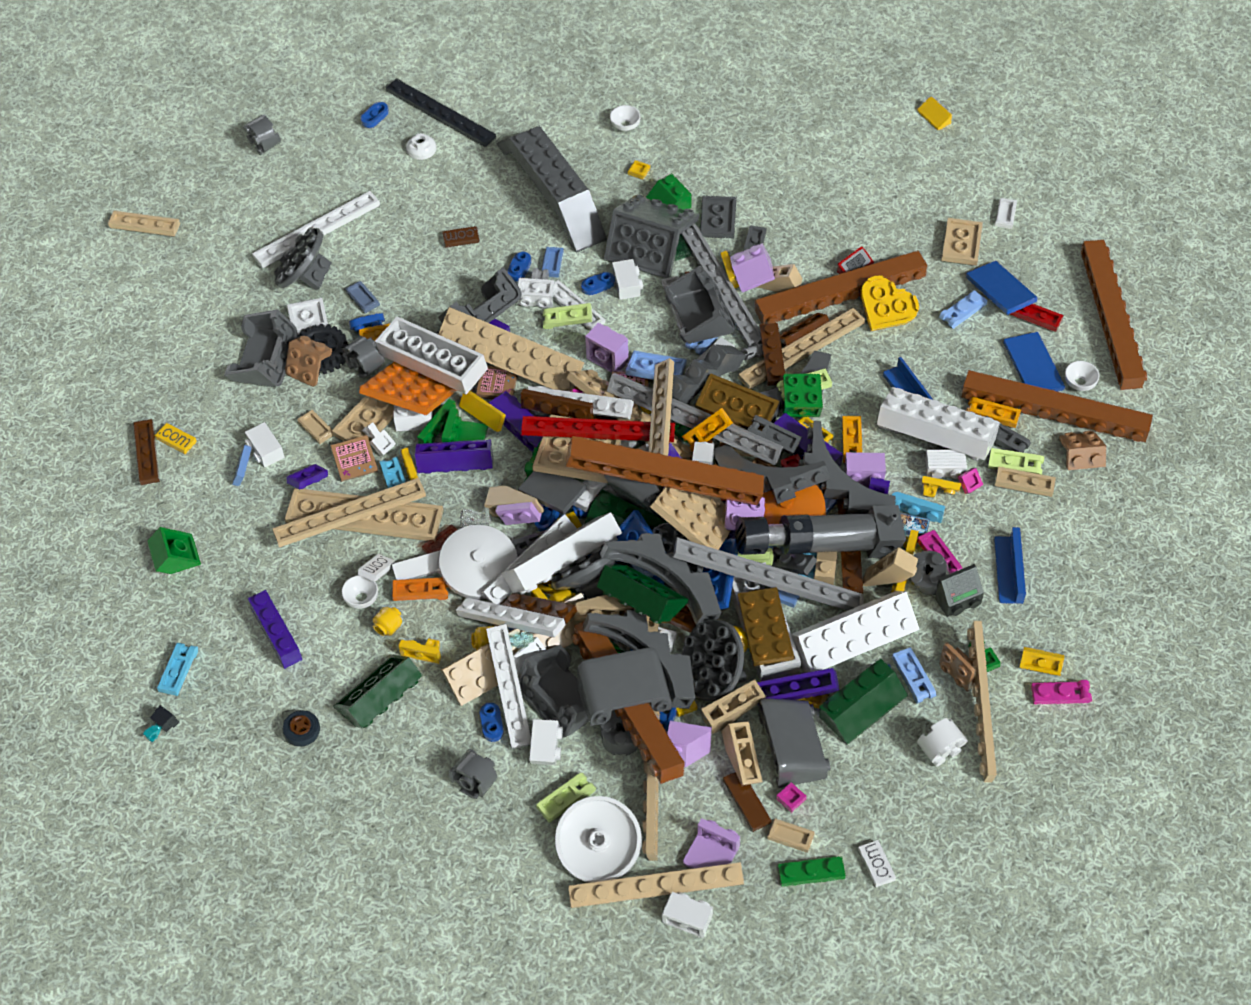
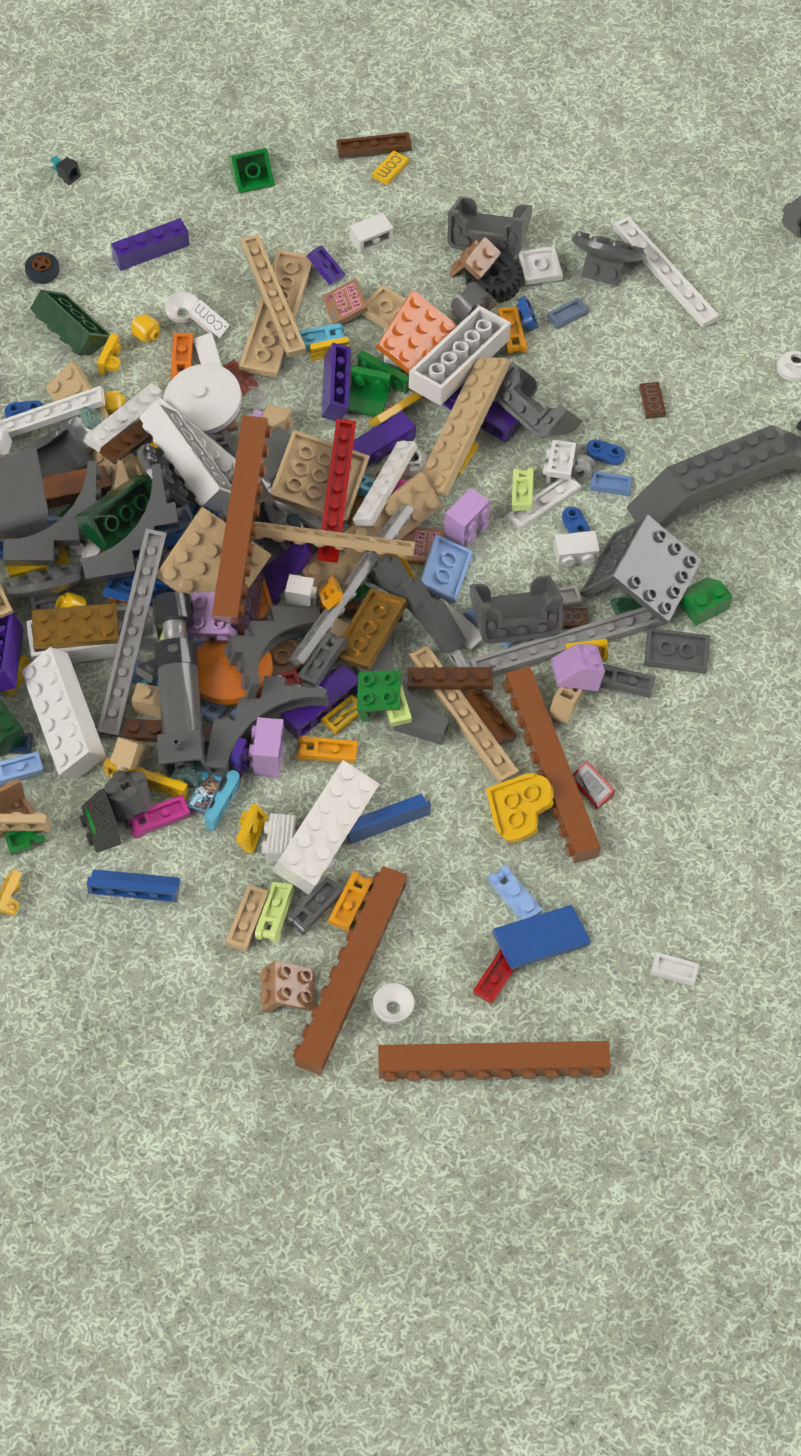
camera: 90 degrees right, 5 degrees up
tan plate [108,211,180,237] -> none
medium azure plate [157,643,198,696] -> none
medium blue tile [232,445,251,486] -> none
tan tile [297,410,333,445] -> none
white plate [362,422,396,457] -> none
medium nougat tile [476,366,518,399] -> none
reddish brown plate [521,389,593,419] -> none
yellow tile [628,160,650,180] -> none
tan plate [942,218,983,266] -> none
dark pink plate [958,468,983,494] -> none
blue tile [1003,332,1065,391] -> none

